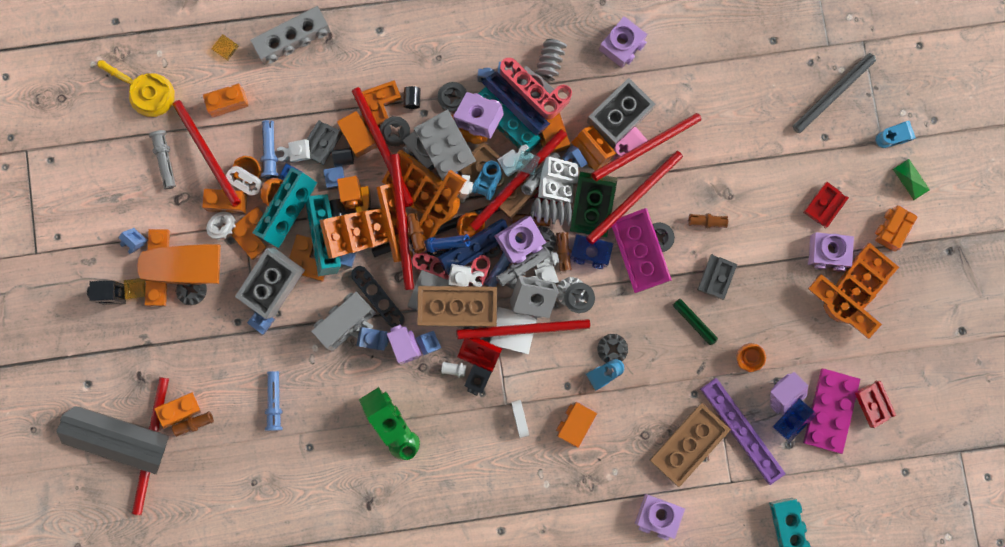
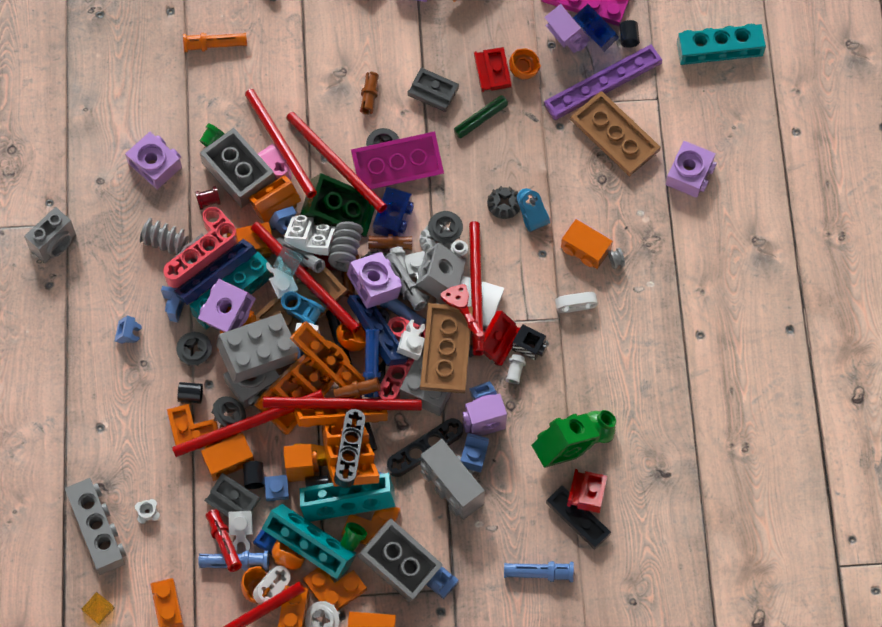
camera: 80 degrees left, 15 degrees down
none -> medium blue tile [114,315,142,344]
none -> white plate [135,499,160,524]
none -> orange pin [183,32,247,53]
none -> dark red bush [195,186,221,210]
none -> green piece [199,123,224,147]
none -> red pin [205,509,242,572]
none -> black beam [334,409,365,488]
none -> green piece [340,522,367,551]
none -> piece [441,284,485,341]
none -> white pin [451,240,468,260]
none -> red plate [474,47,512,92]
none -> black plate [546,485,611,550]
none -> red plate [567,469,607,513]
none -> light grey bush [608,248,625,269]
none -> black beam [619,20,640,48]

